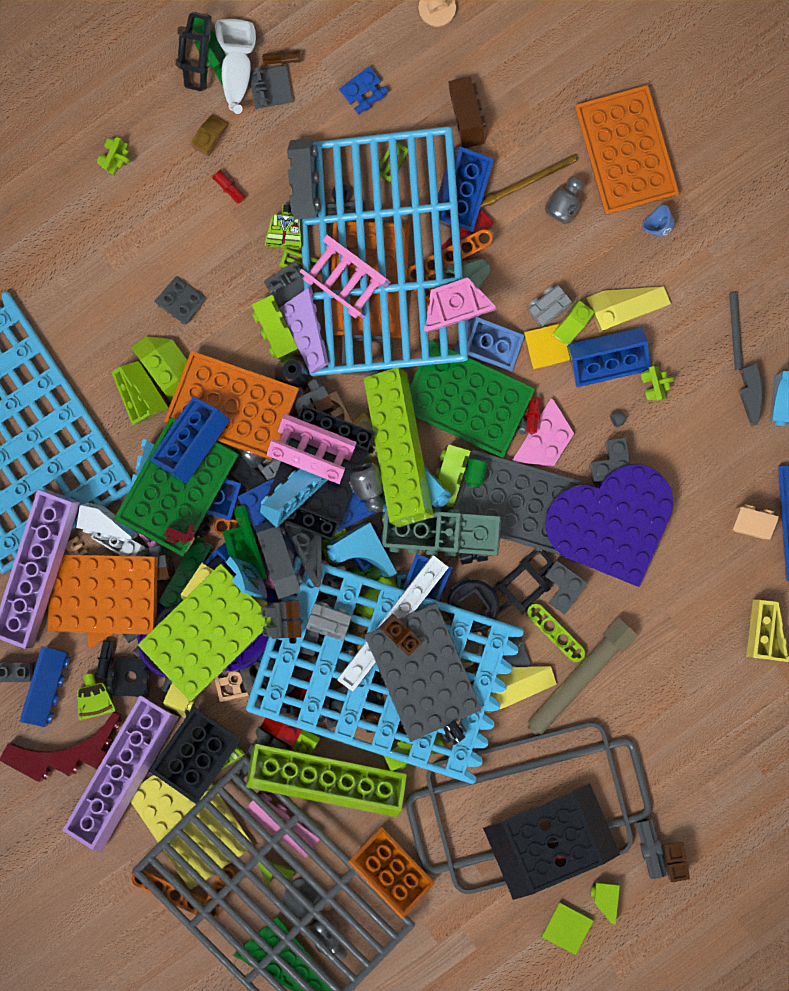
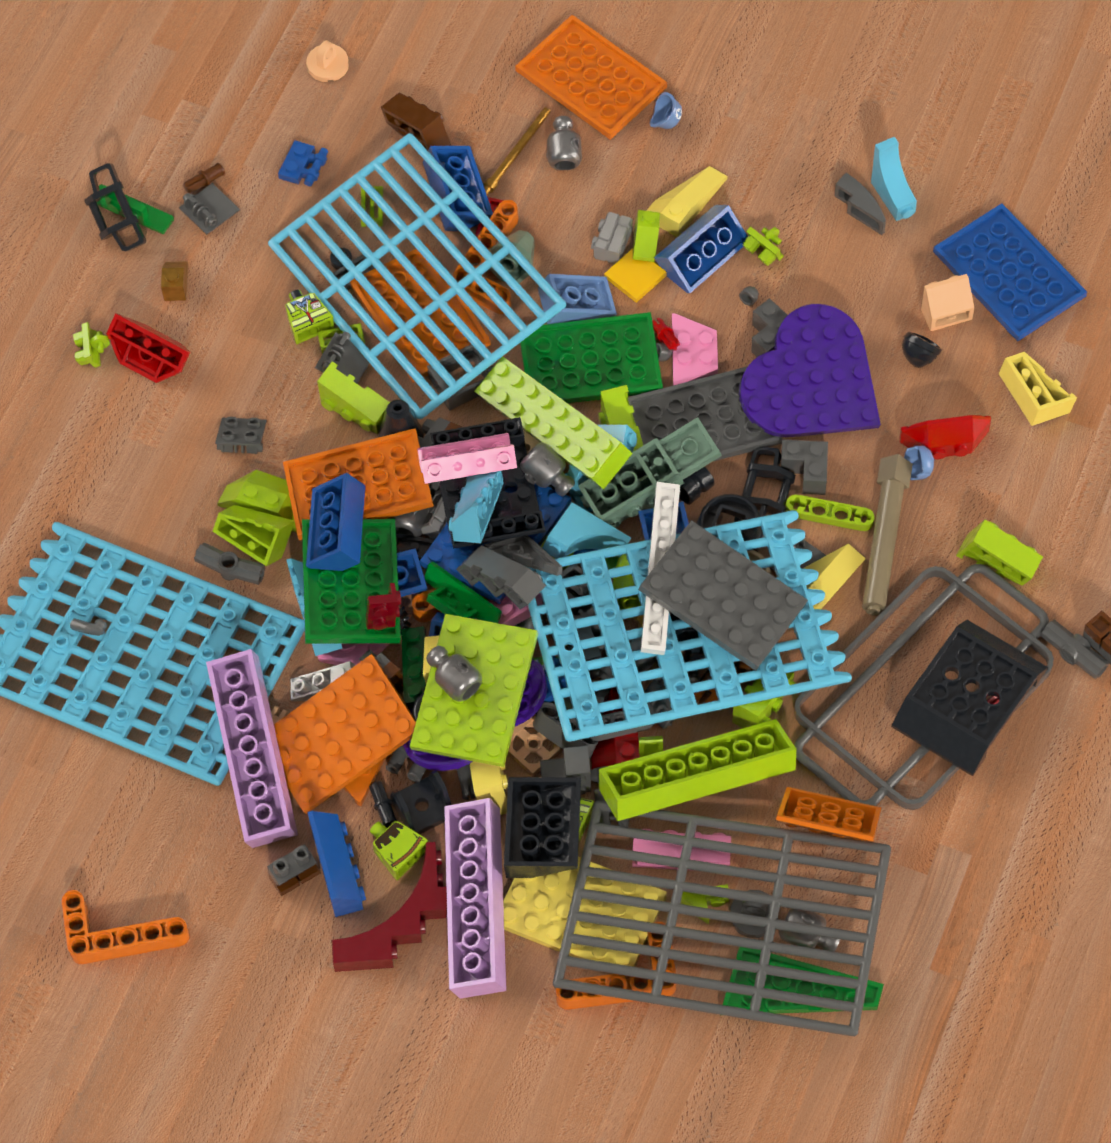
camera: 30 degrees left, 25 degrees down
white slope [76,503,137,541] -> none
red axle [212,170,245,204] -> none
white piece [215,19,256,114] -> none
medium azure slope [226,557,267,600] -> none
dark grey hips [261,600,301,639] -> none
lavender wing [279,288,329,374] -> none
dark grey brick [287,138,321,220] -> none
bright pink fence [300,235,391,319] -> none
light grey brick [306,602,352,641] -> none
reddish brown slope [379,613,422,656] -> none
bright pink wing [424,277,497,333] -> none
black gear [442,721,467,745] -> none
green brick [464,459,487,488] -> none
lime tile [541,902,594,955] -> none
lime slope [590,881,620,924] -> none
dark grey bar [729,293,742,370] -> none
none -> red wedge [106,313,190,383]
none -> dark grey piece [194,542,265,585]
none -> flat silver piece [426,646,482,702]
none -> dark grey brick [540,746,591,795]
none -> red wedge [899,415,991,460]
none -> black hat [902,332,942,368]
none -> medium blue hair [904,446,934,480]
none -> lime wedge [956,520,1043,586]

